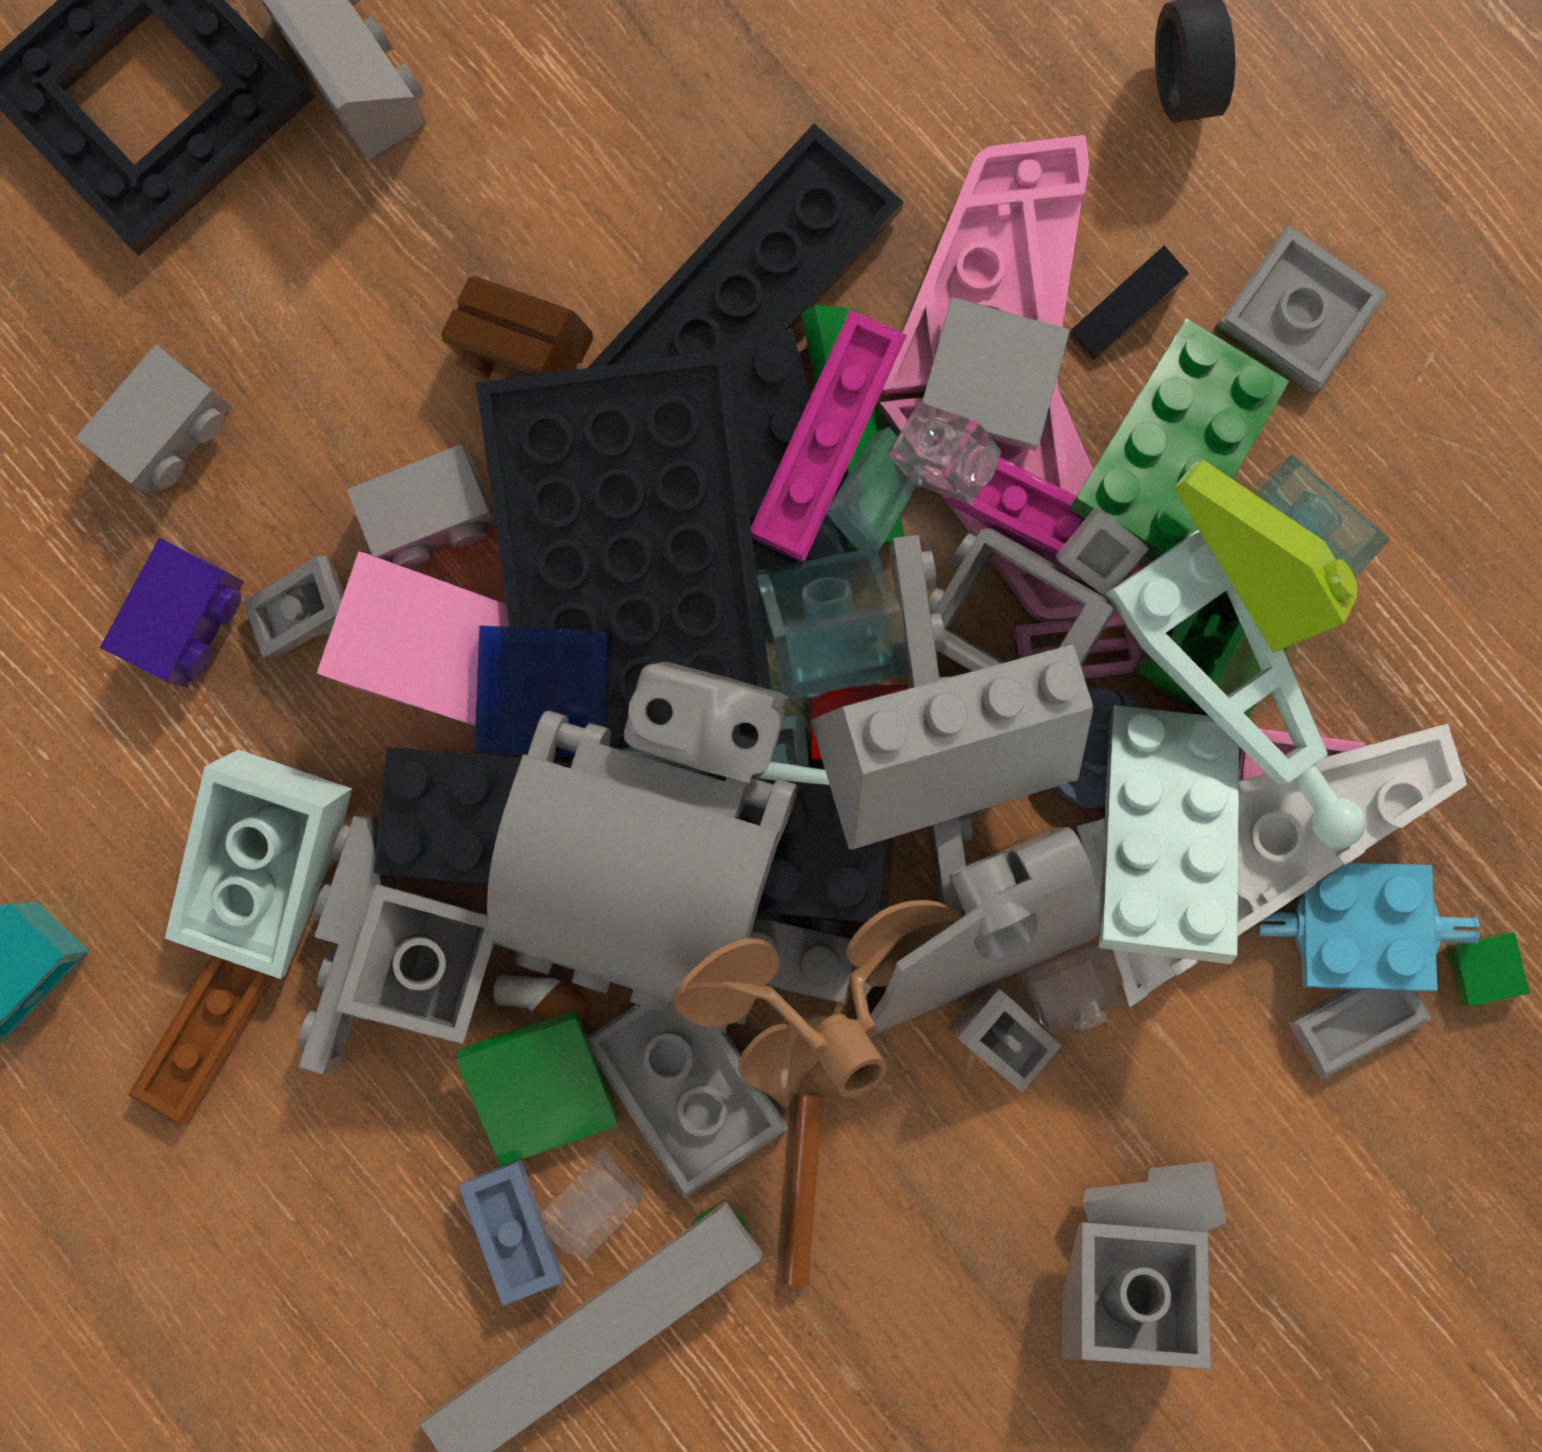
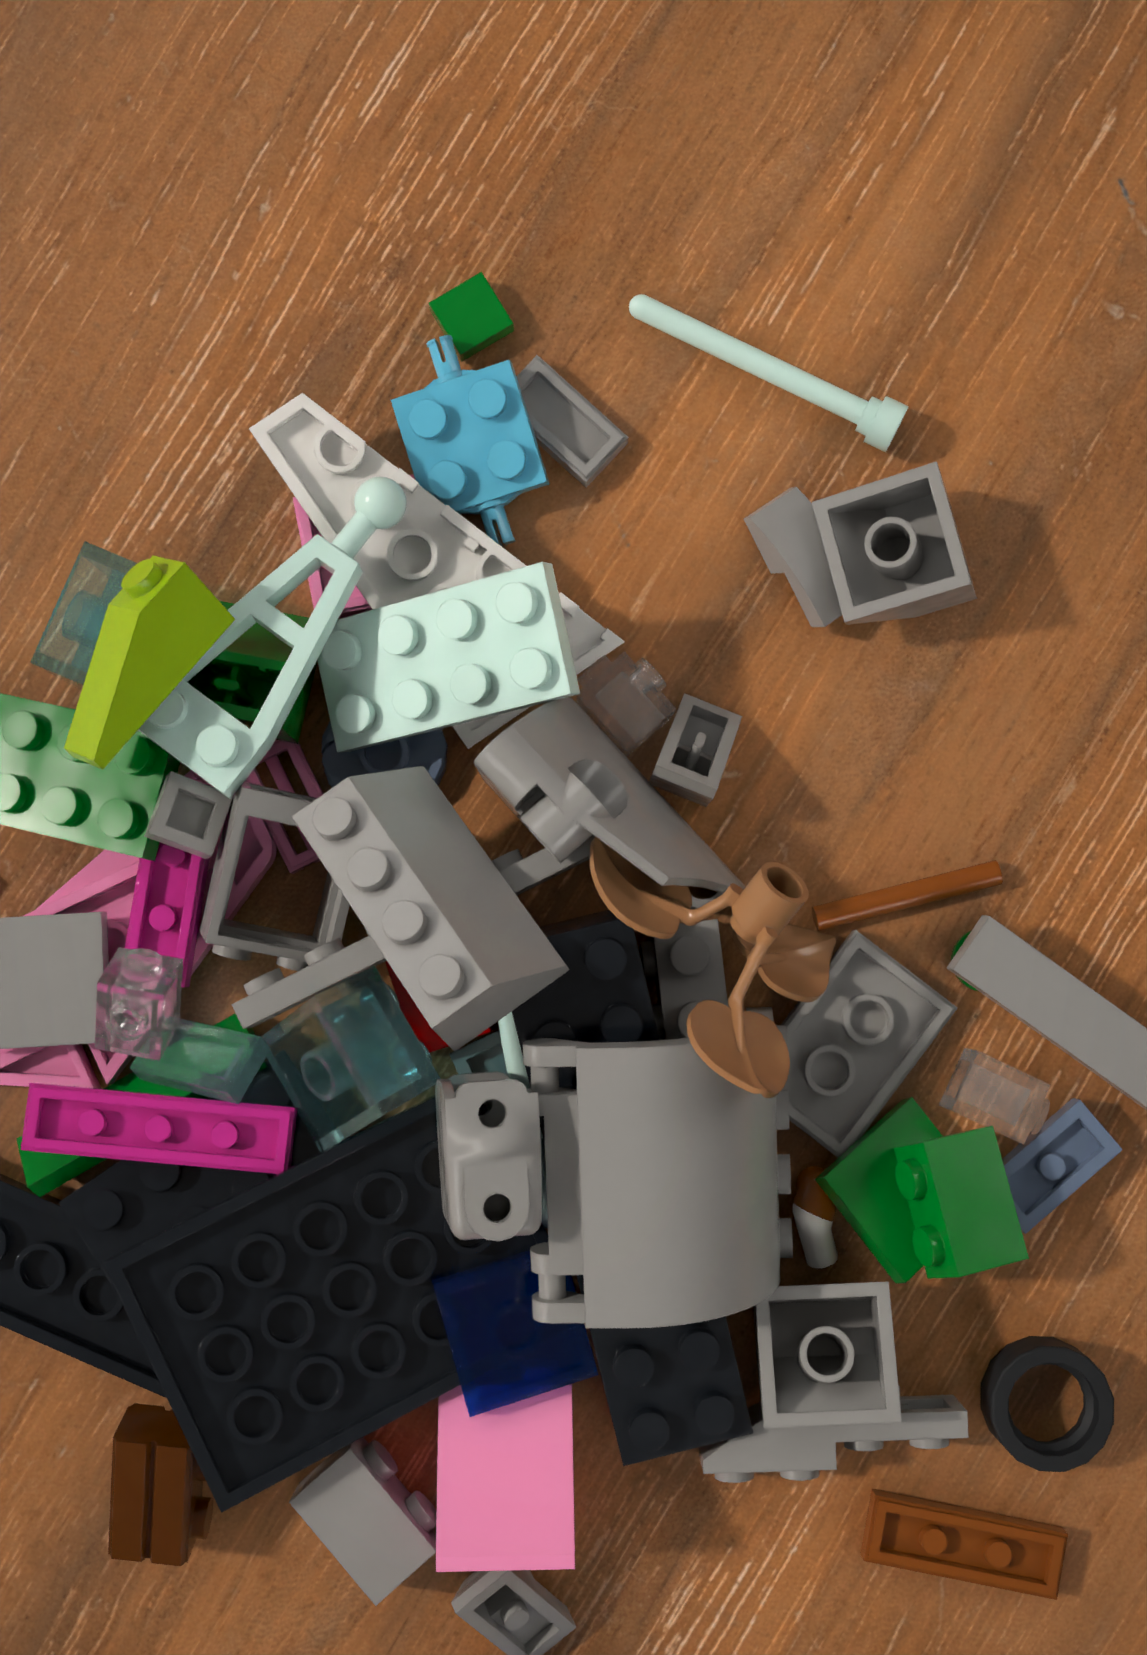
camera: 110 degrees left, 0 degrees up
light aqua slope [165,750,353,979] -> none
none -> light aqua piece [629,294,909,453]
none -> green brick [894,1126,1029,1279]
none -> black tyre [980,1336,1114,1472]

